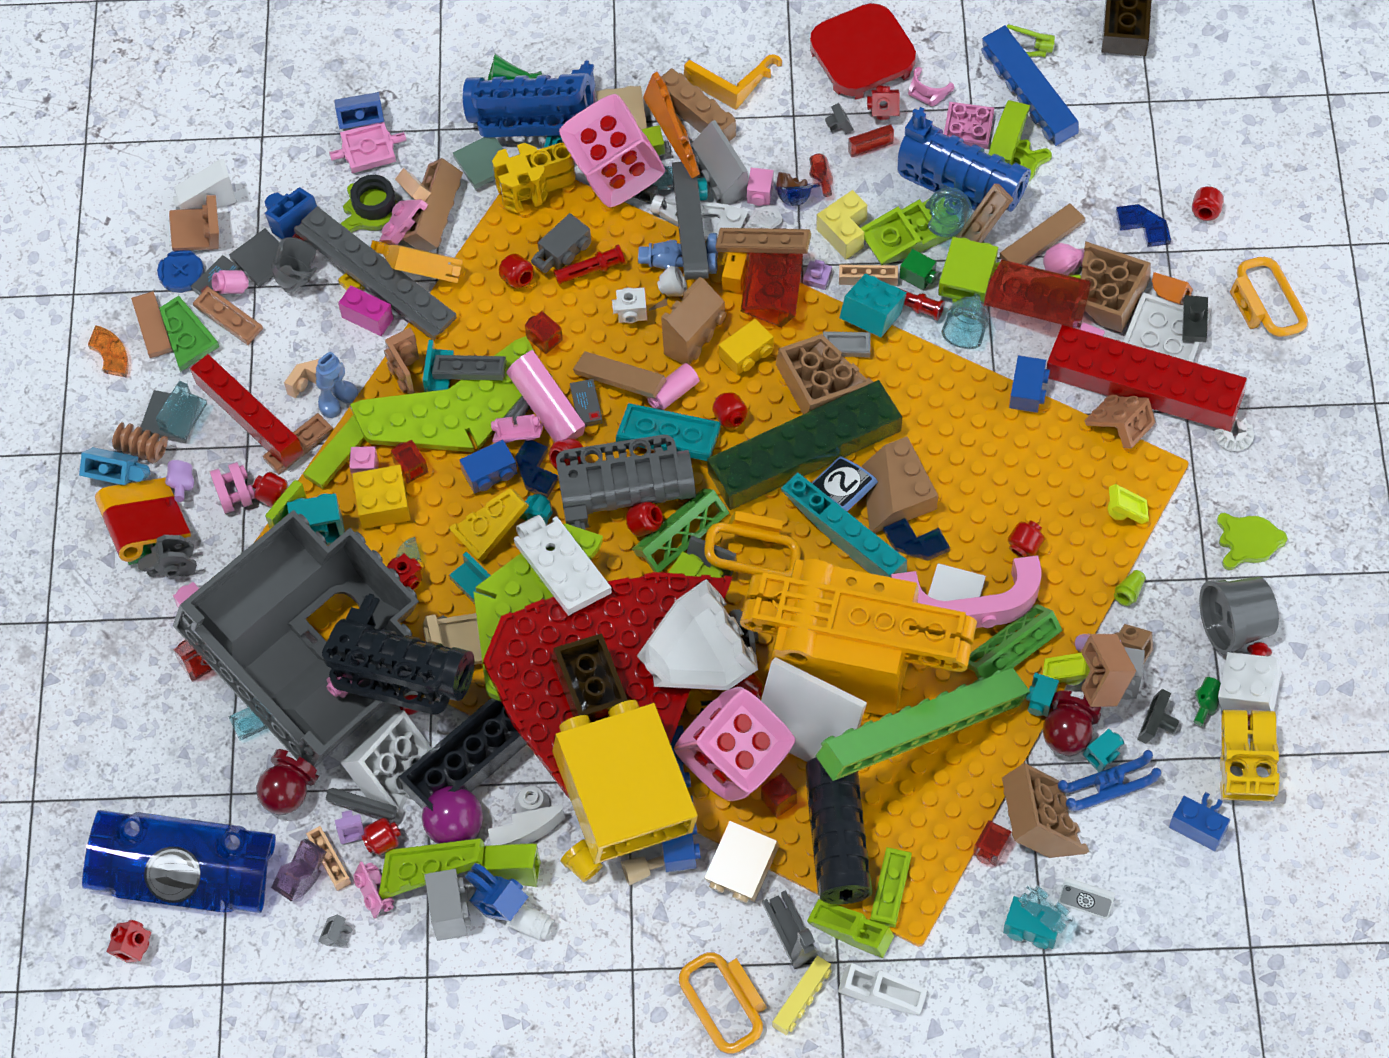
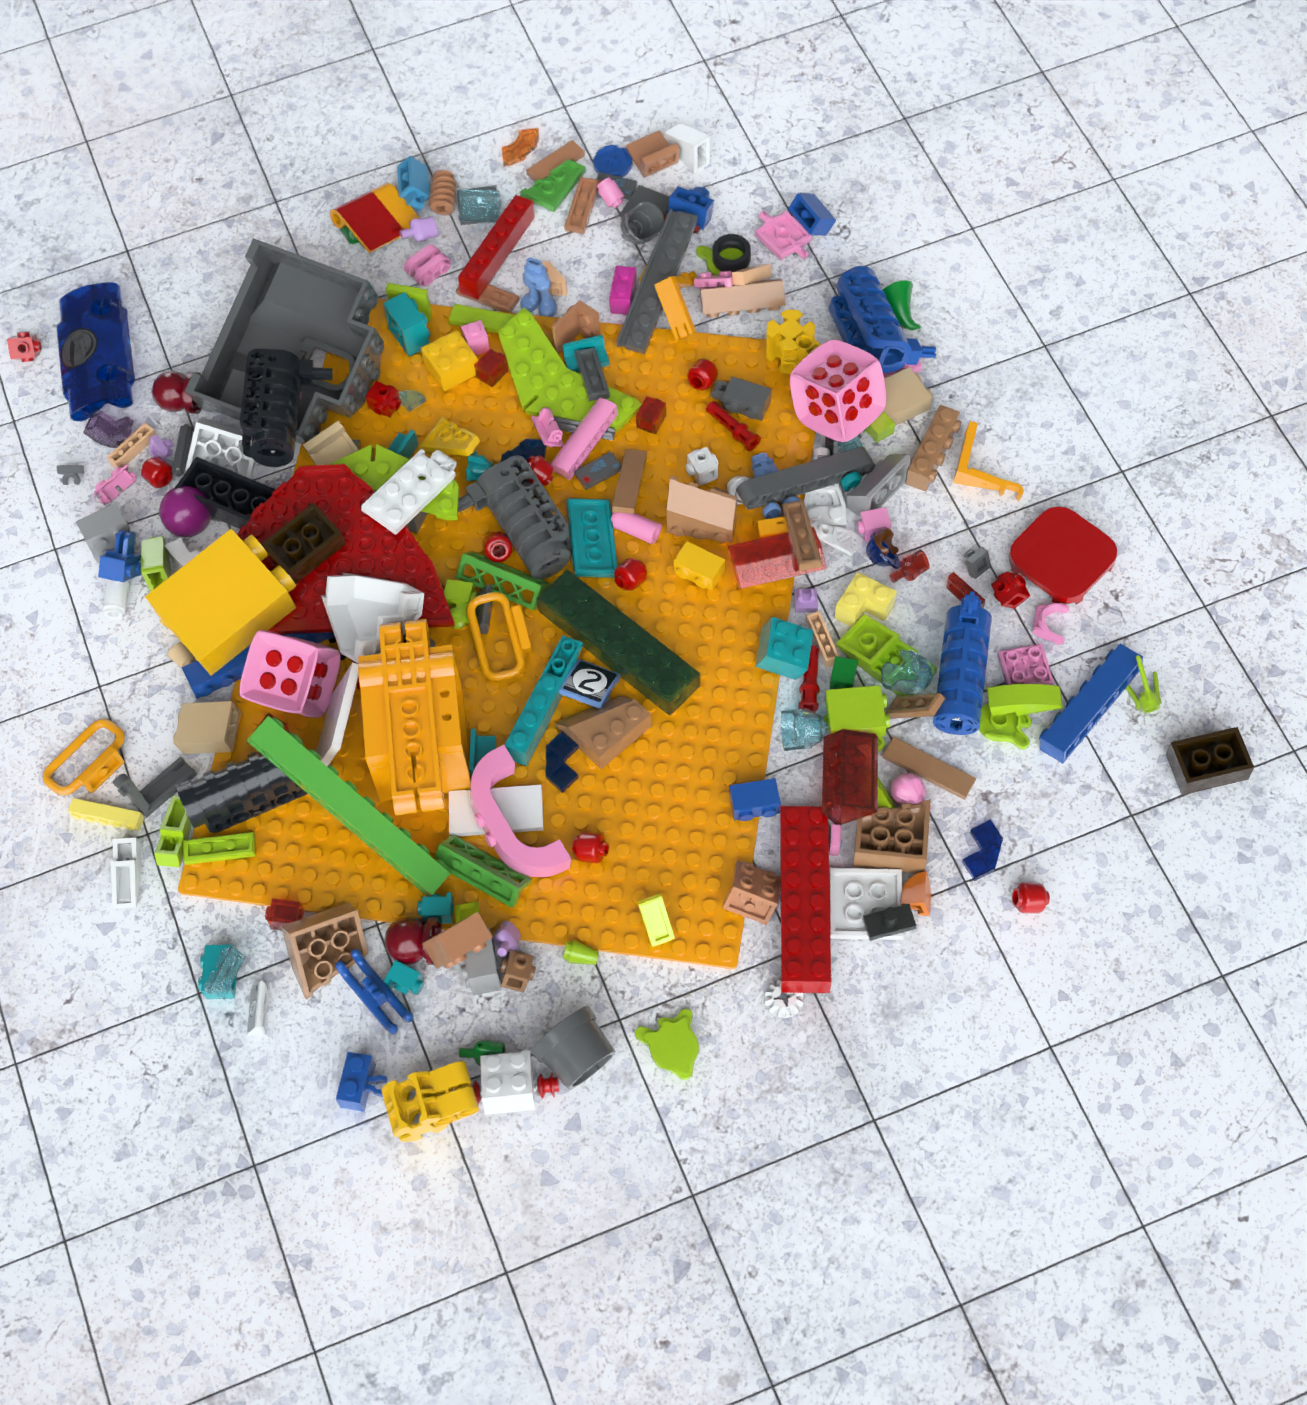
camera: 70 degrees right, 0 degrees up
dark grey hinge [137,535,197,577] -> none
red head [252,472,288,507] -> none
lime wing [379,838,485,899] -> none
sand green tile [453,137,503,189] -> none
blue brick [459,440,518,494] -> none
orange wedge [643,72,700,178] -> none
medium nougat wedge [776,334,875,421] -> none
light grey tile [823,332,870,357] -> none
pearl dark grey tile [1137,689,1179,744] -> none
light orange bar [1230,256,1308,337] -> none

